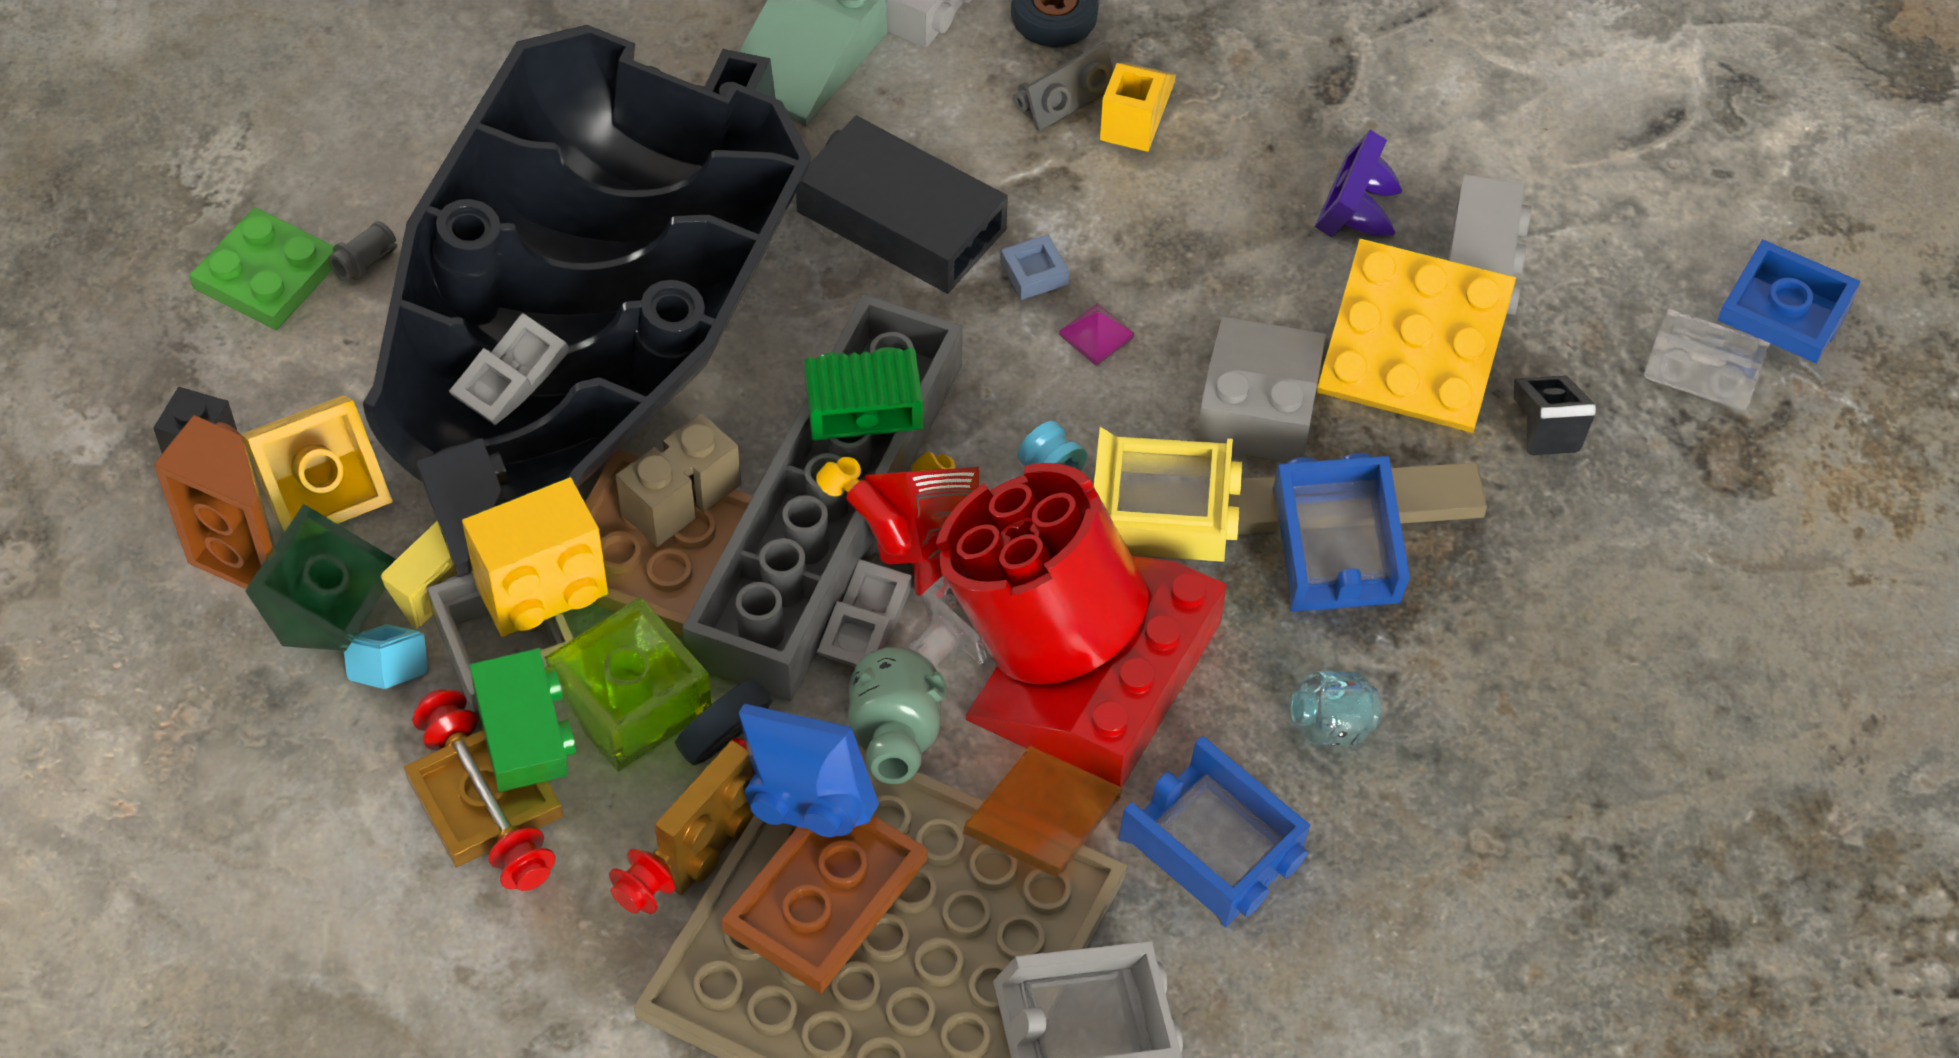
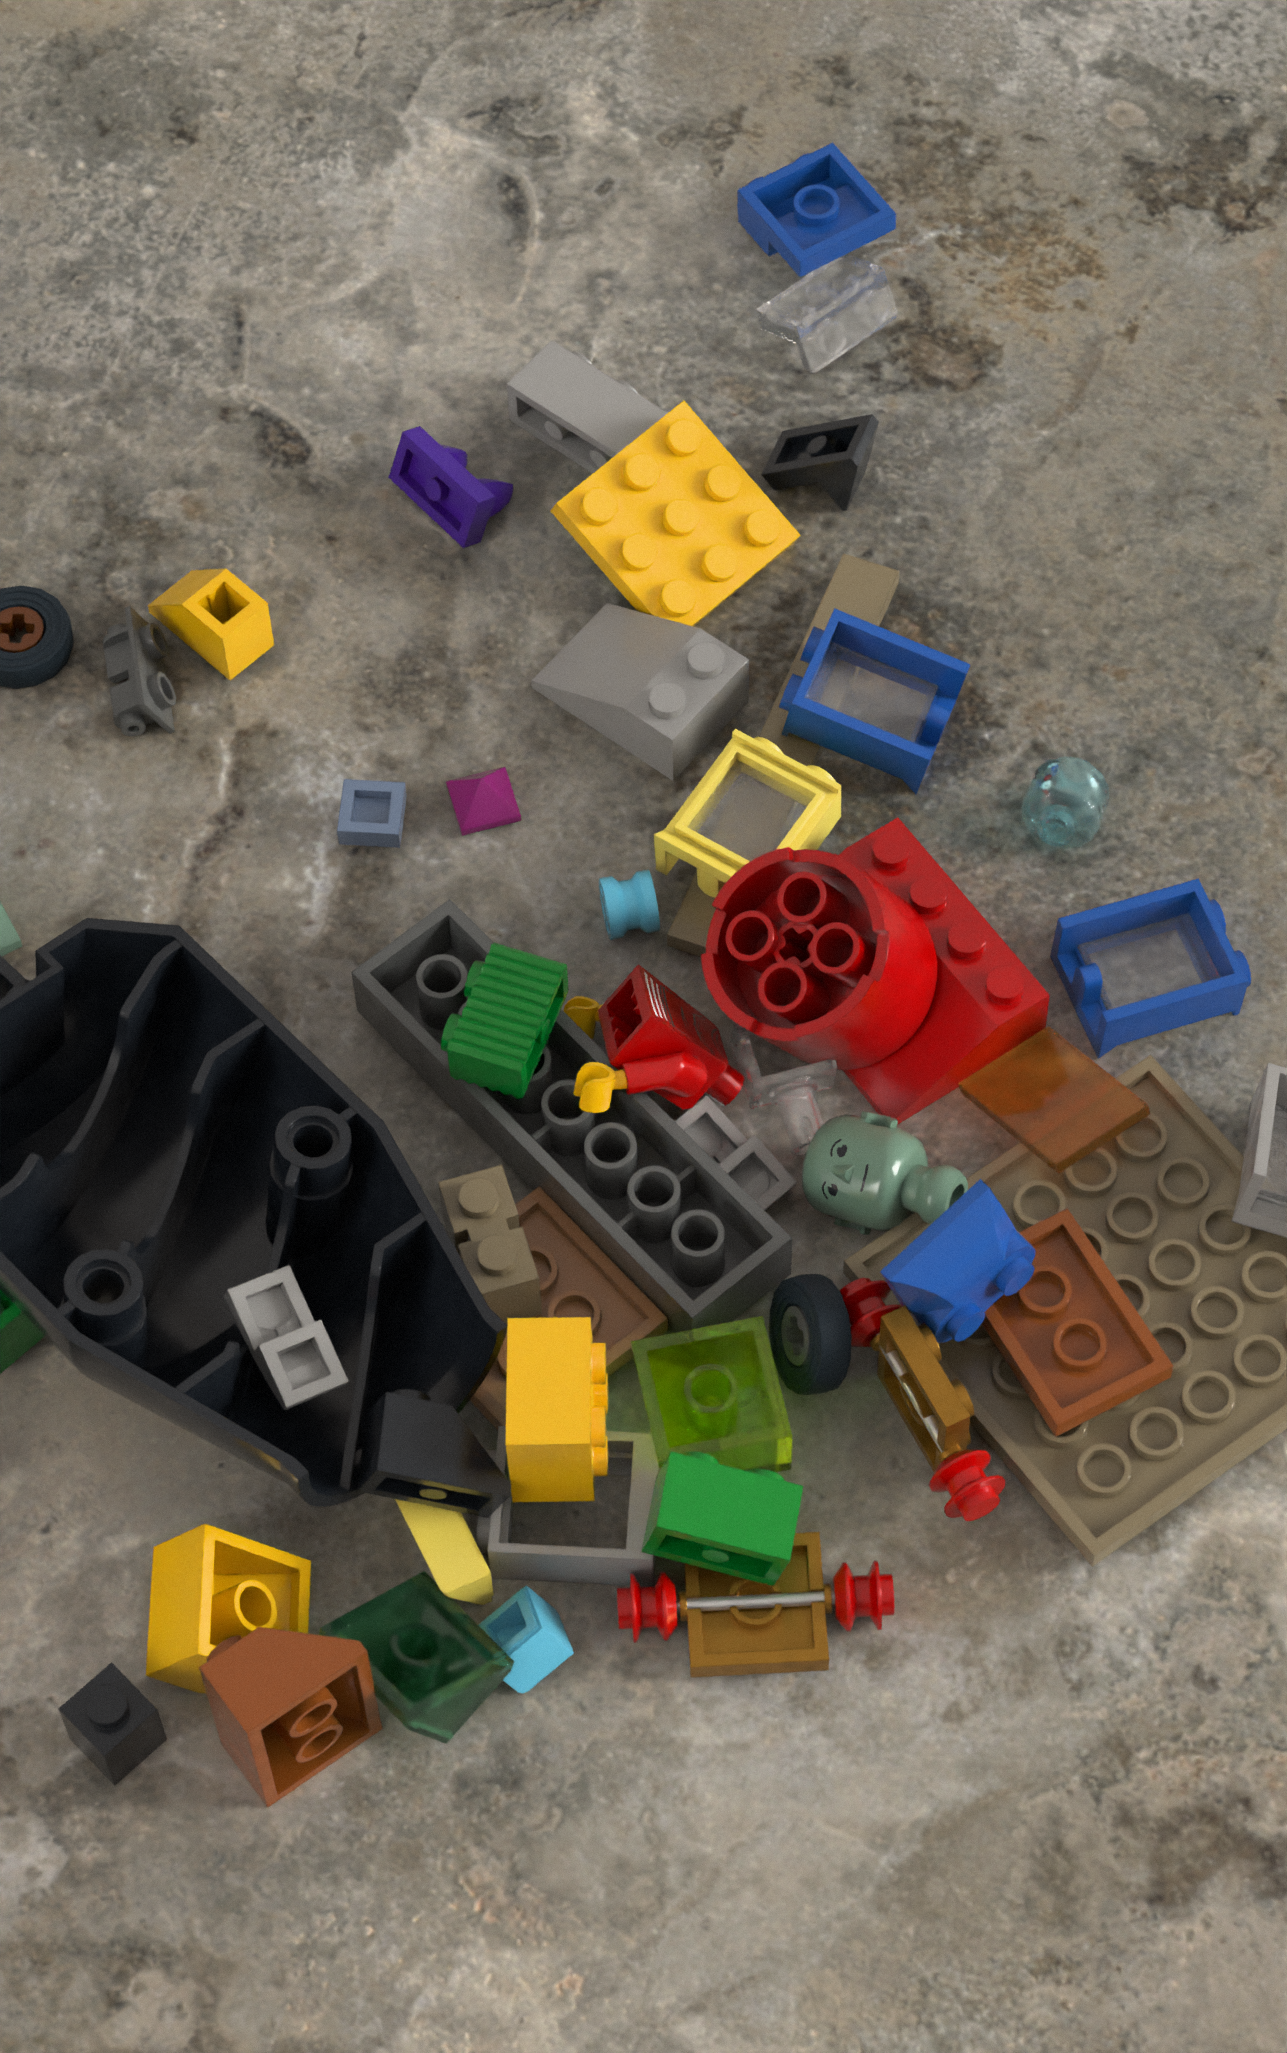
camera: 60 degrees left, 5 degrees up
black brick [796,115,1008,294] -> none

